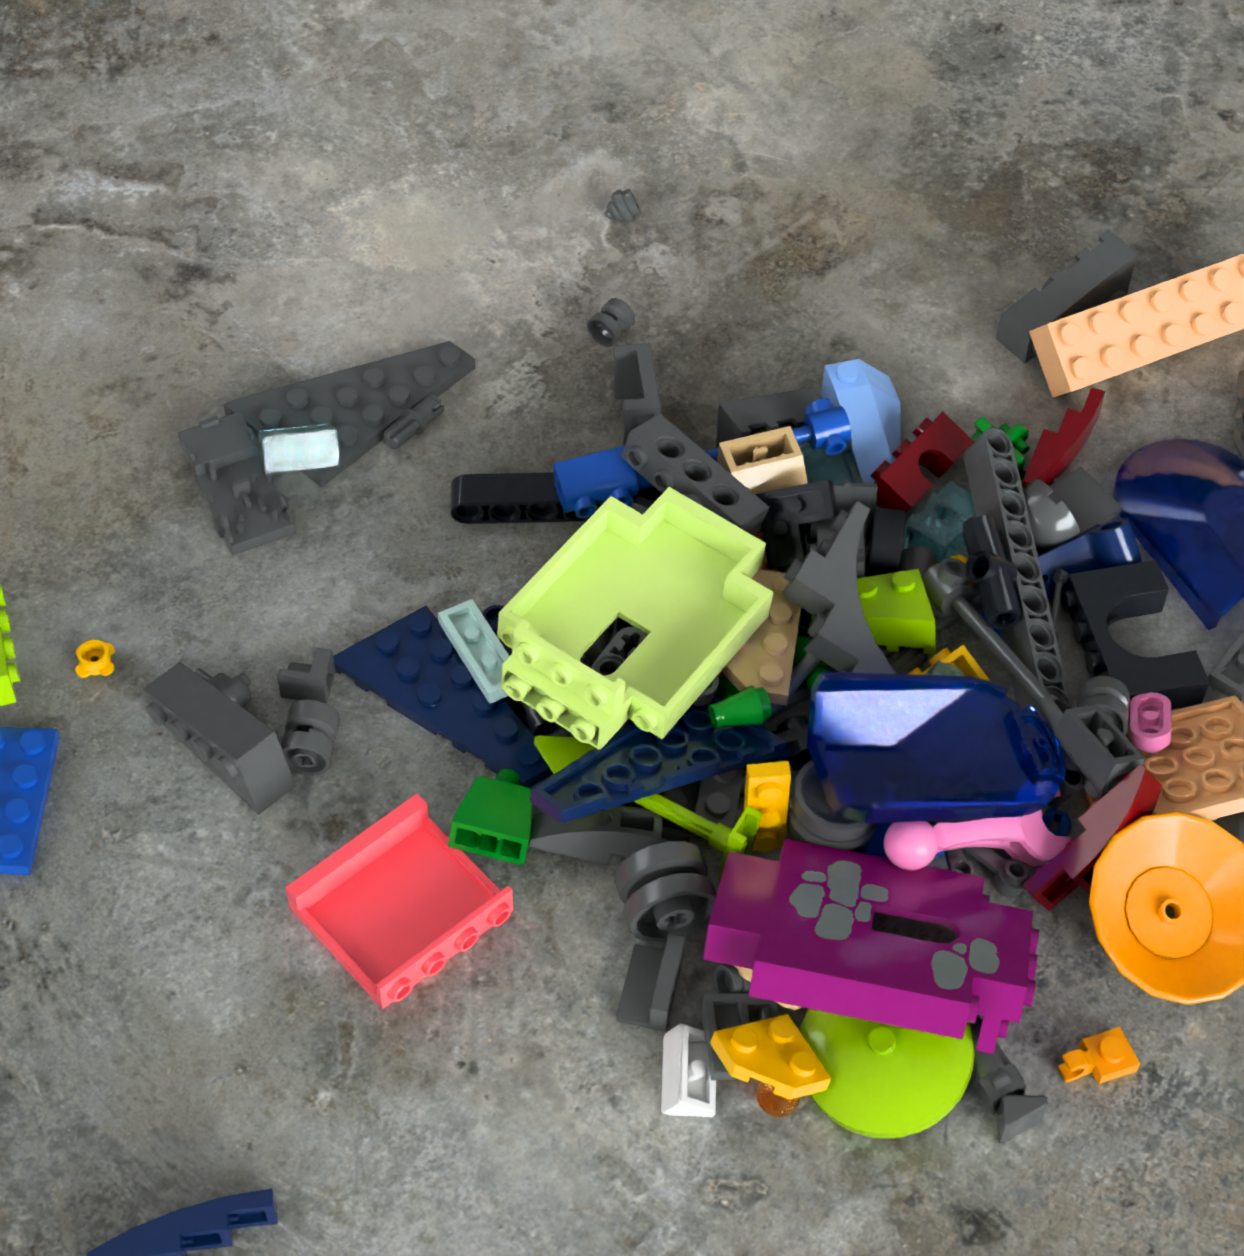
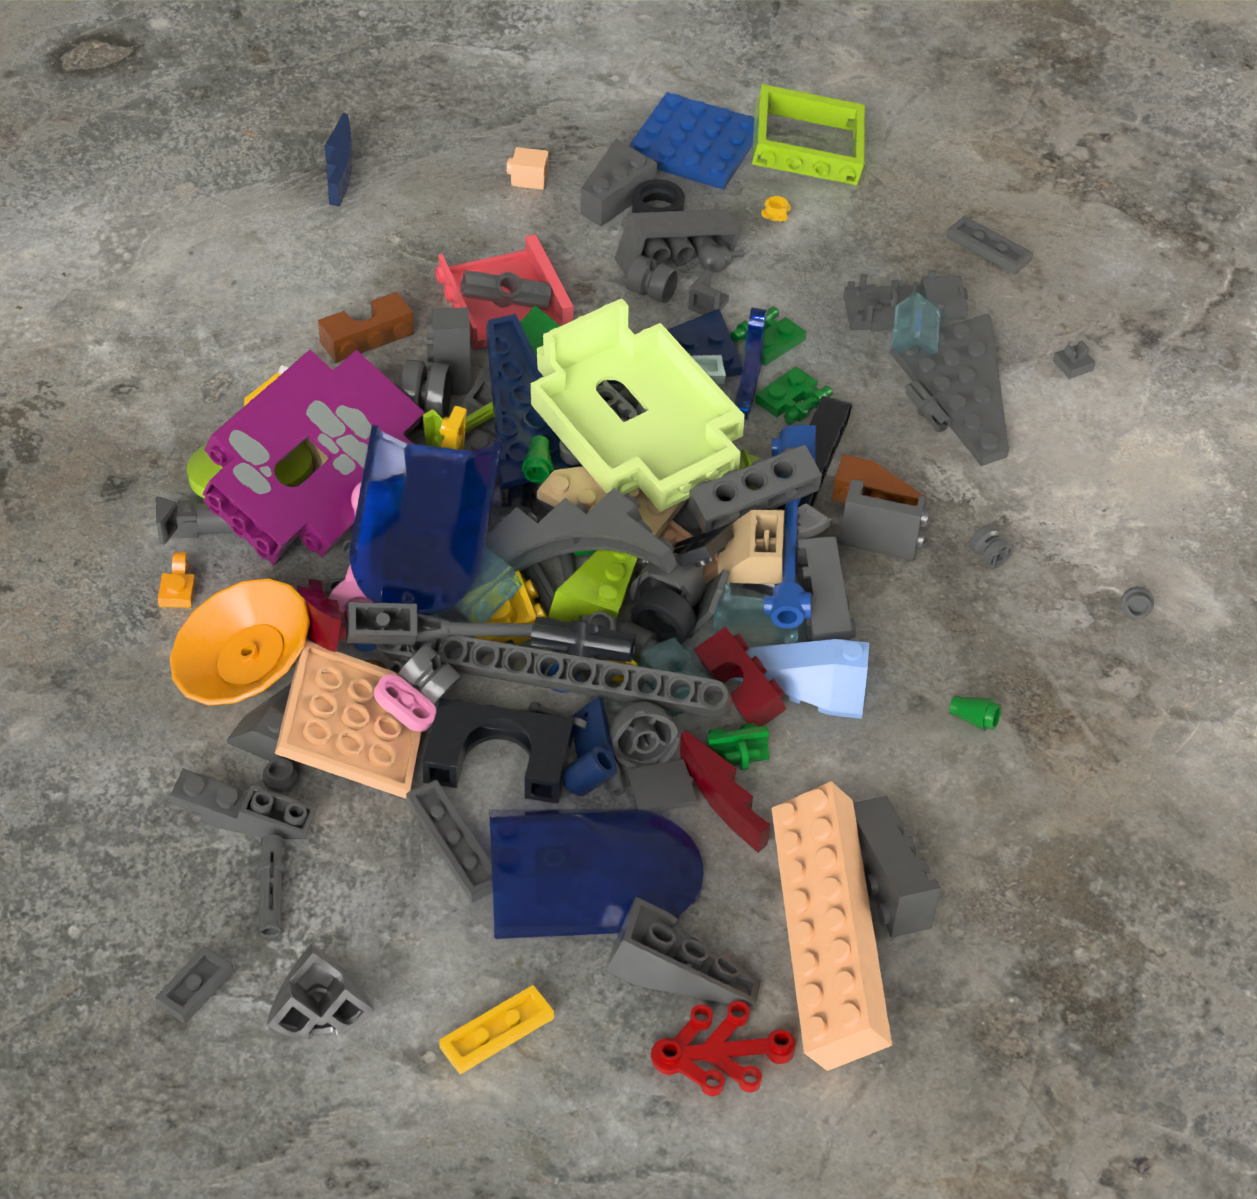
camera: 110 degrees right, 5 degrees down
none -> dark orange arch [318,292,414,363]
none -> dark grey wedge [426,307,471,395]
none -> dark grey piece [460,270,551,309]
none -> light nougat brick [507,147,548,190]
none -> dark grey wedge [581,139,657,226]
none -> black tyre [632,179,685,213]
none -> green plate [730,306,806,366]
none -> clear blue beam [735,307,767,420]
none -> green plate [755,366,833,424]
none -> dark orange slope [832,454,927,507]
none -> dark grey plate [947,216,1033,275]
none -> green cone [949,695,1002,731]
none -> dark grey tile [1053,340,1095,379]

